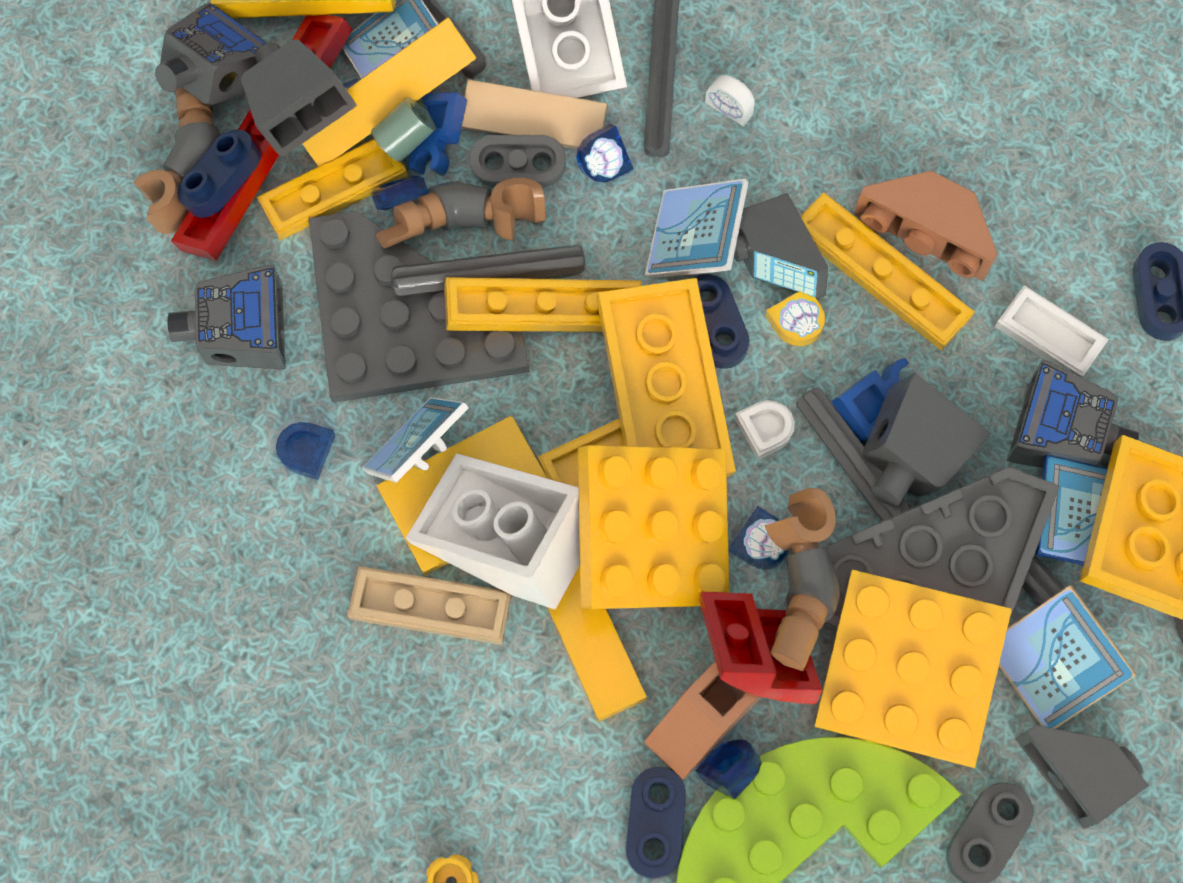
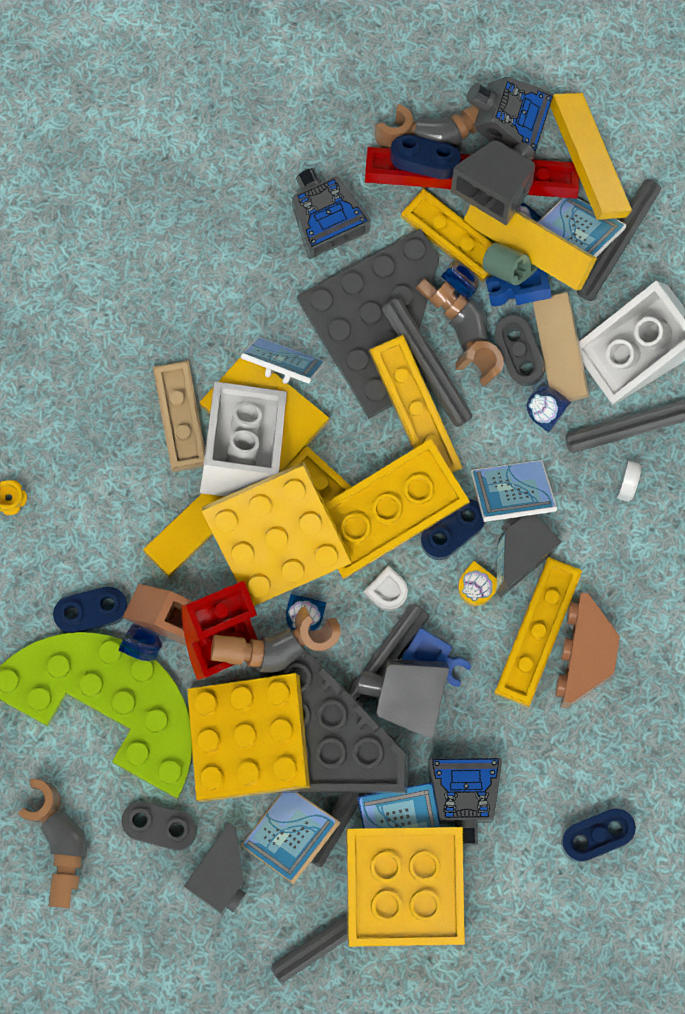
camera: 65 degrees right, 5 degrees up
clear blue tile [276,422,336,480] -> none
white tile [995,285,1109,377] -> none

